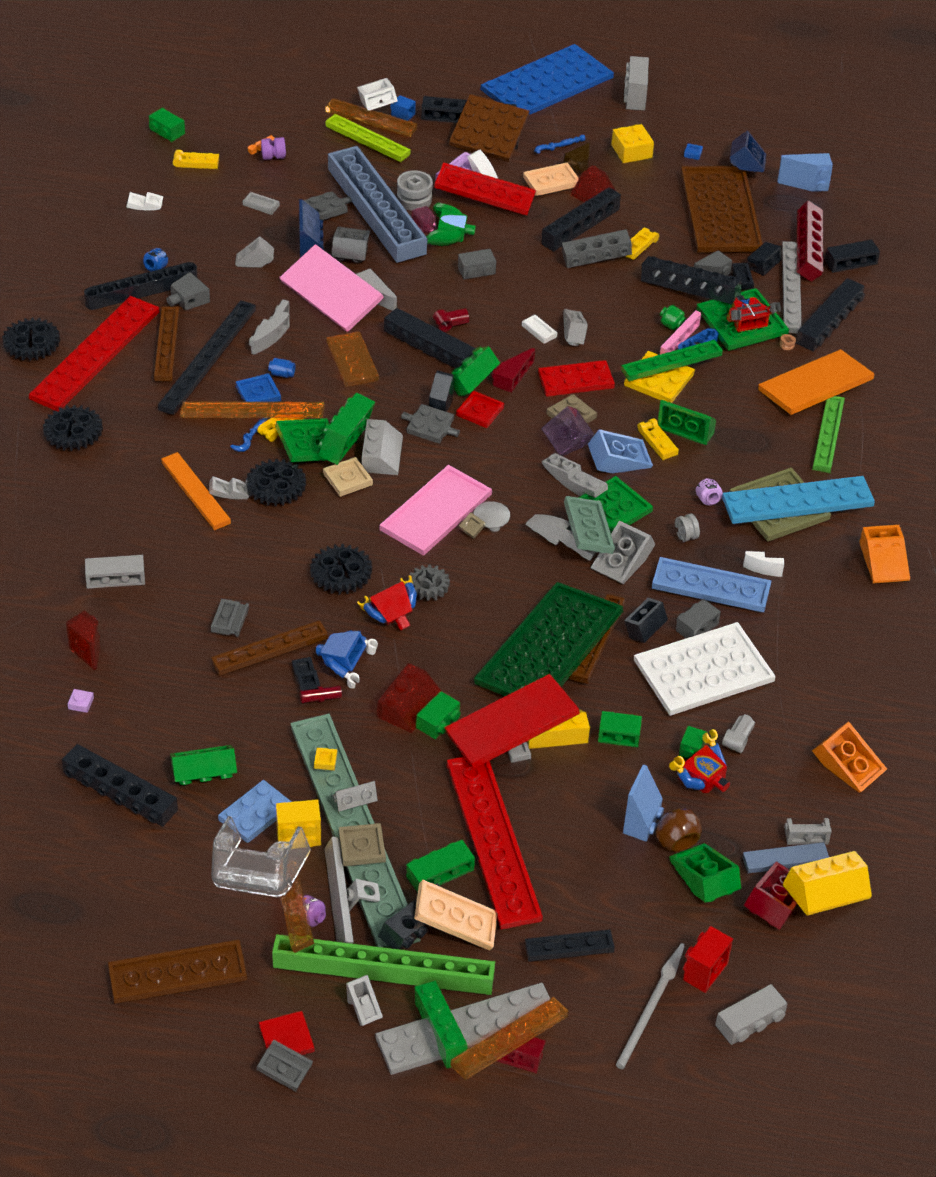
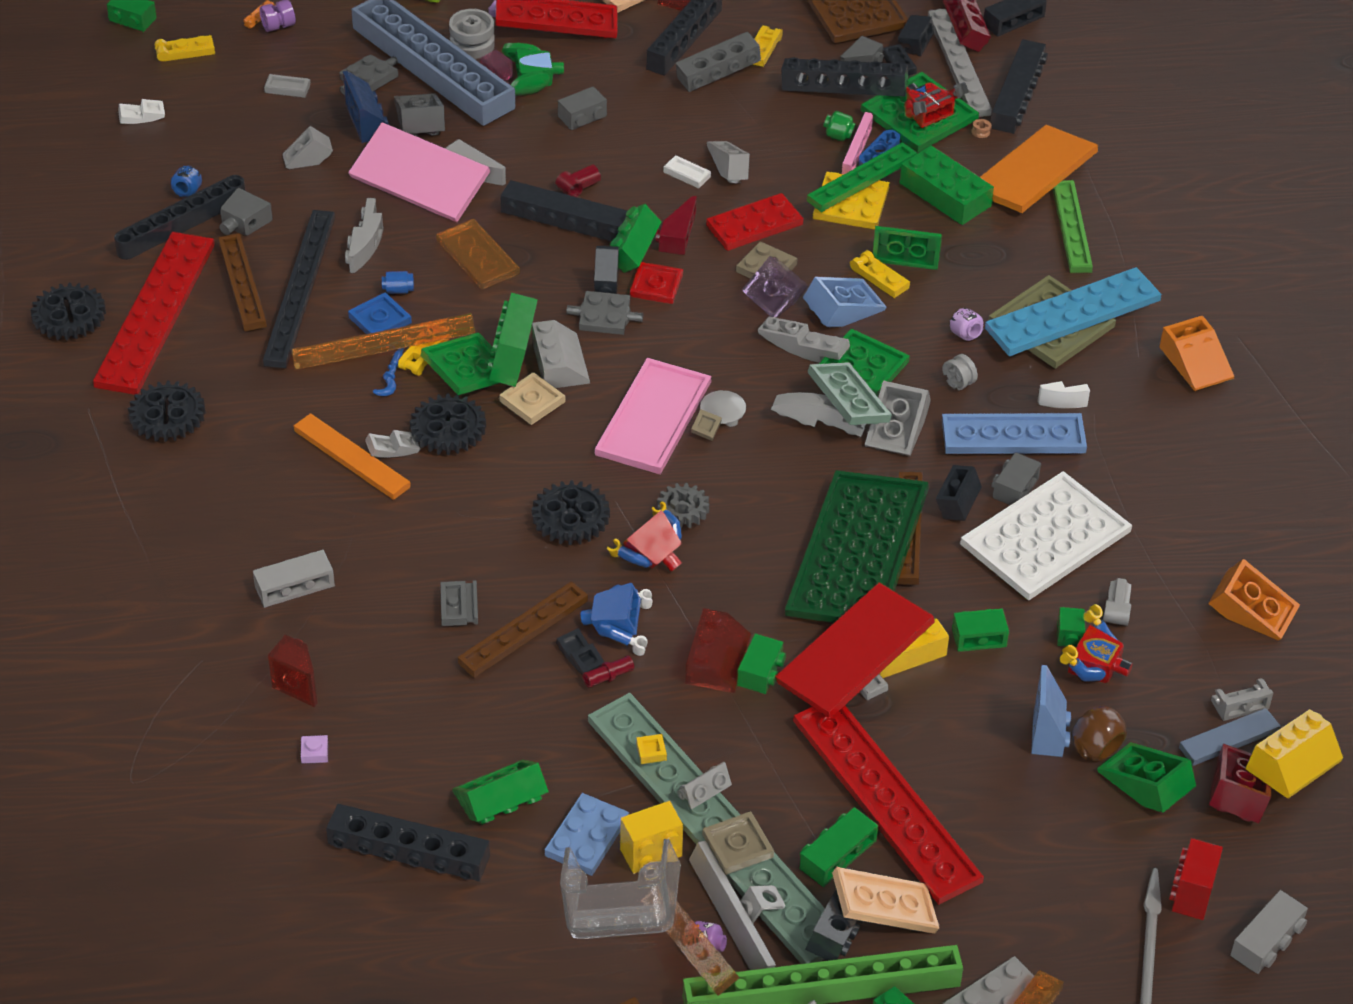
camera: 15 degrees left, 0 degrees up
black plate [525,930,615,962] -> none
none -> green brick [900,145,994,225]

